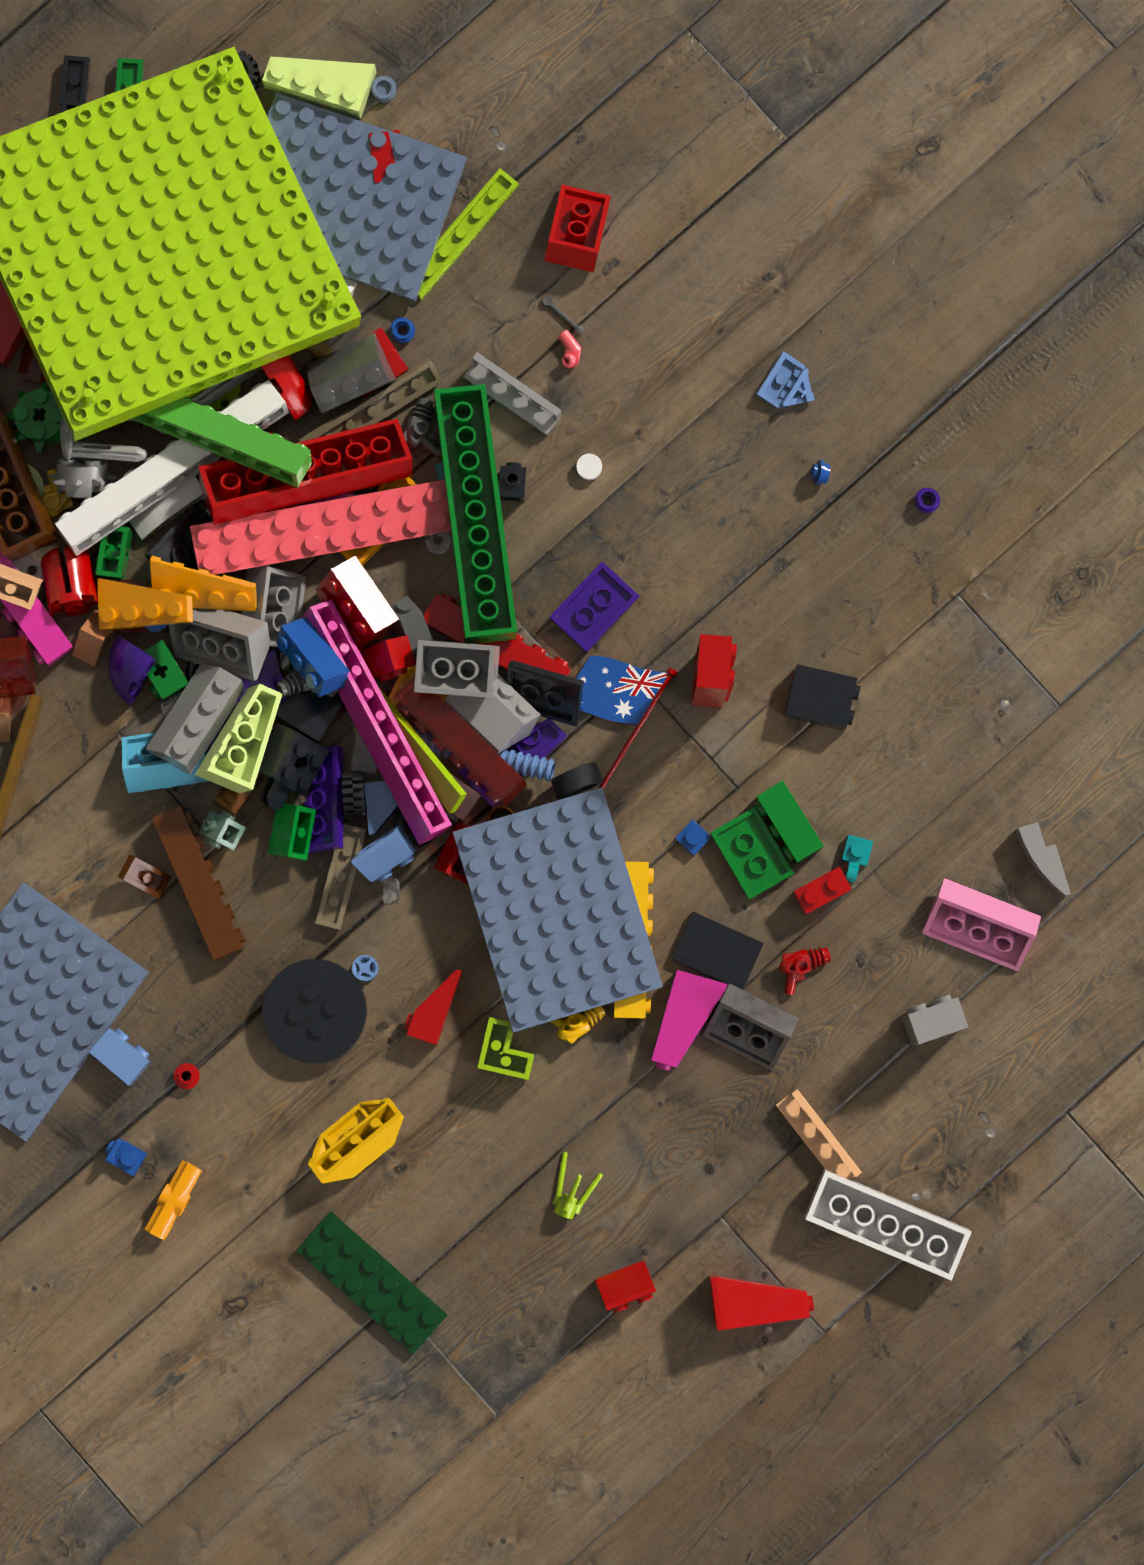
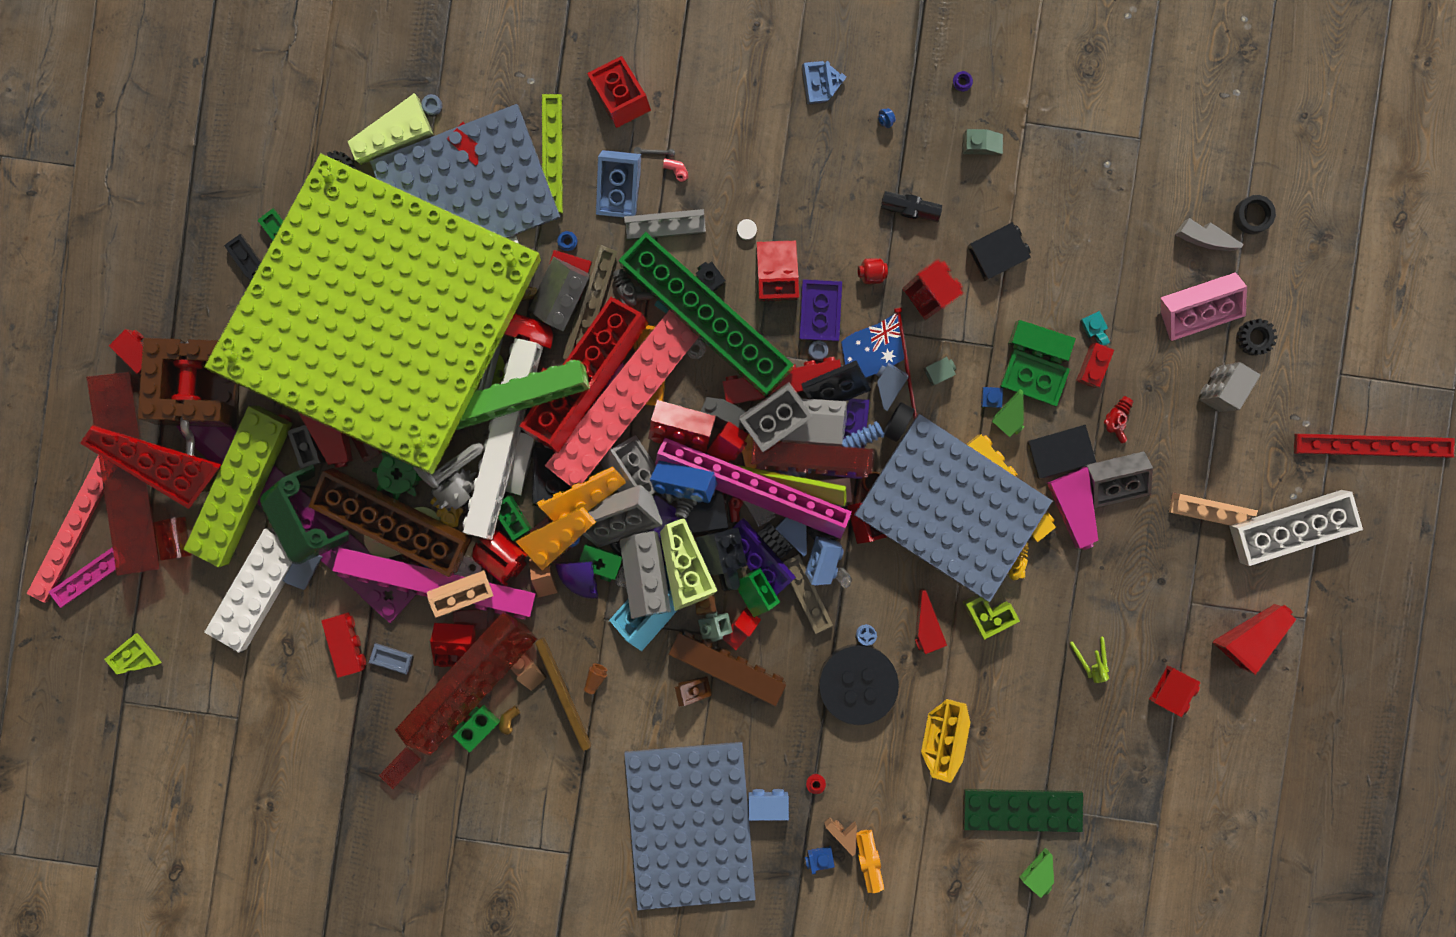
camera: 40 degrees left, 5 degrees up
none -> dark orange cone [584,663,607,694]
none -> medium blue slope [596,150,641,217]
none -> red slope [723,607,761,650]
none -> red arm [729,497,744,522]
none -> slope [757,241,799,301]
none -> sand blue tile [808,340,828,361]
none -> medium nougat slope [824,818,857,856]
none -> red head [857,258,888,284]
none -> sand blue slope [876,363,908,411]
none -> black piece [880,191,943,223]
none -> sand green brick [923,357,956,386]
none -> sand green slope [963,129,1003,155]
none -> bright green slope [992,389,1024,437]
none -> bright green slope [1019,848,1054,898]
none -> black tyre [1234,195,1276,234]
none -> black tyre [1236,319,1277,355]
none -> red tile [1294,434,1455,458]

